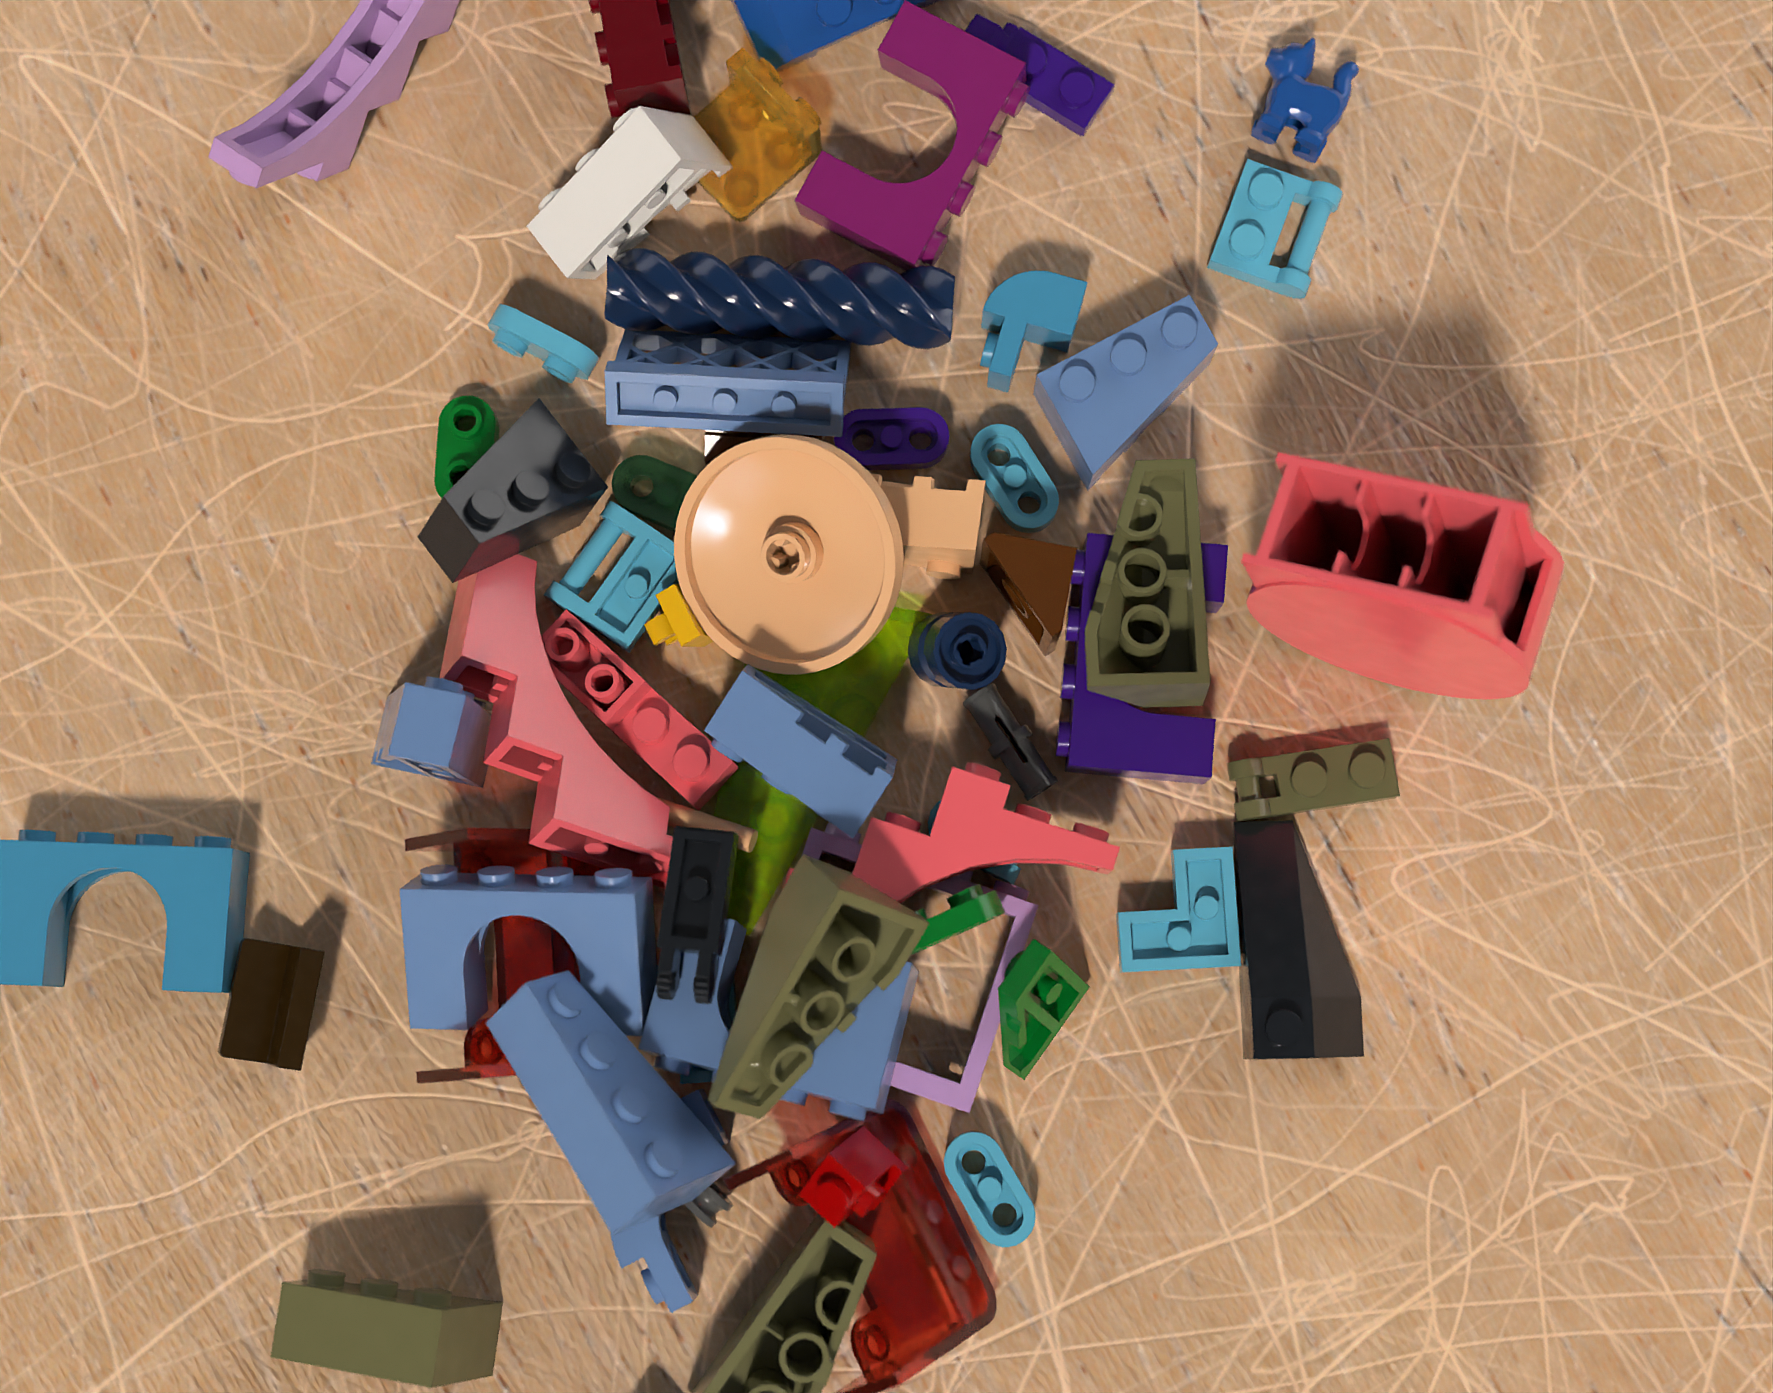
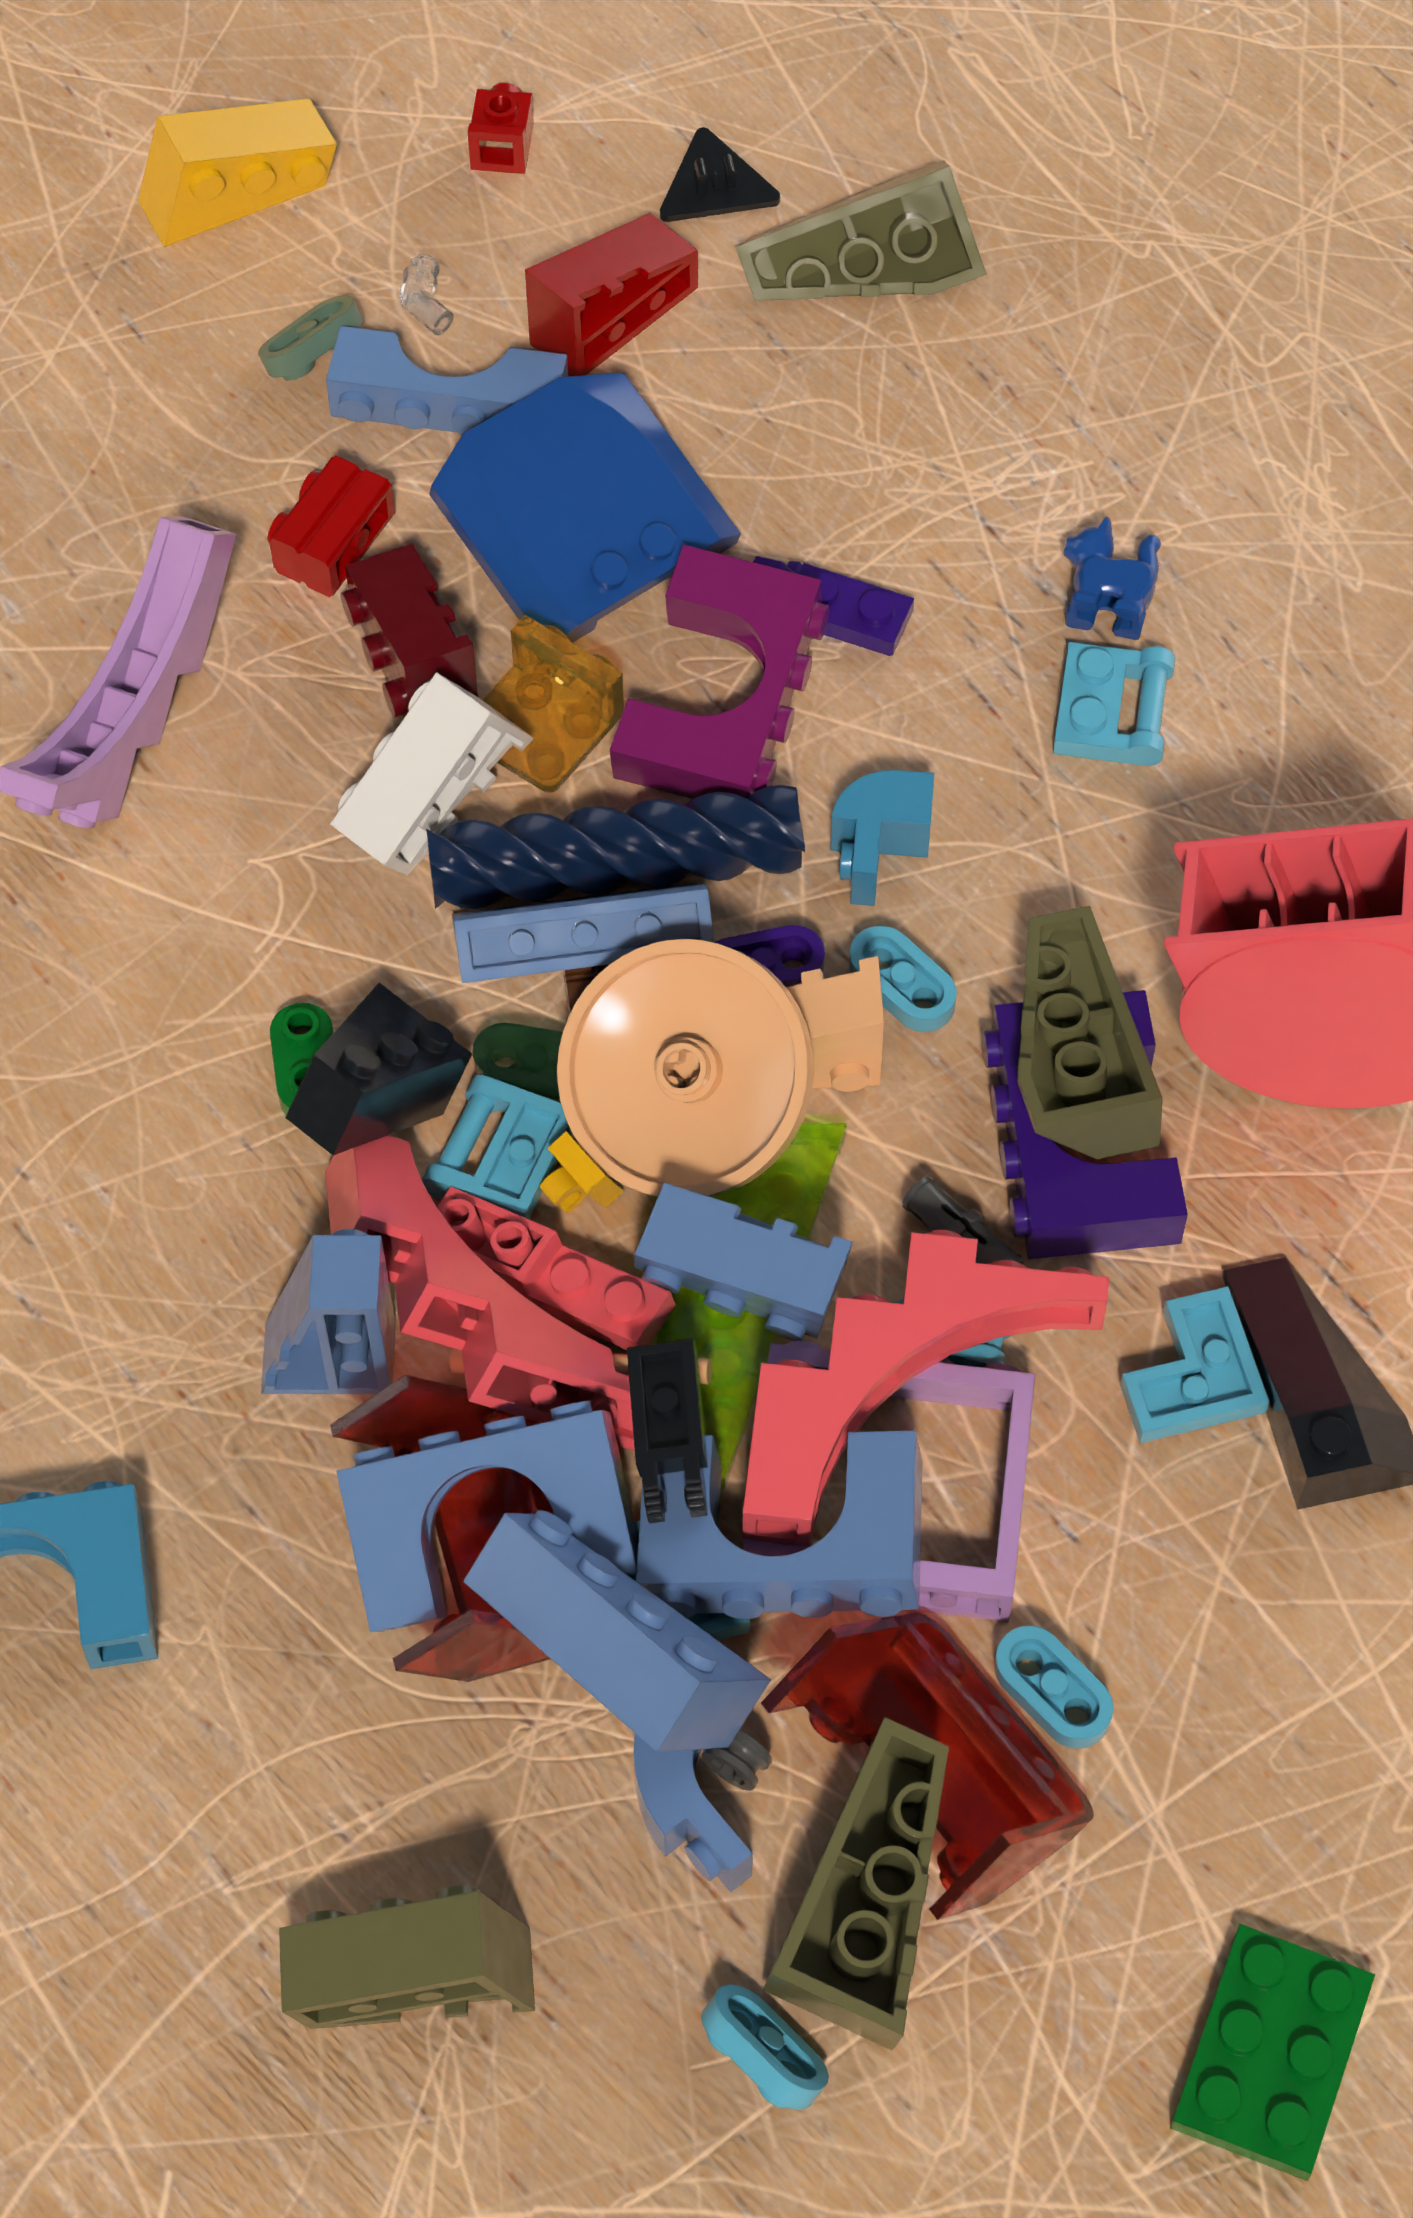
camera: 15 degrees left, 20 degrees down
dark brown panel [218,938,325,1071] -> none
medium azure plate [487,304,599,384] -> none
olive wedge [708,854,929,1120] -> none
red brick [798,1126,909,1228] -> none
dark blue wheel [908,612,1007,690] -> none
green plate [910,884,1006,956] -> none
reddish brown slope [980,532,1077,657] -> none
green wing [998,938,1090,1080] -> none
medium blue wedge [1033,295,1218,491] -> none
olive plate [1227,738,1400,822] -> none

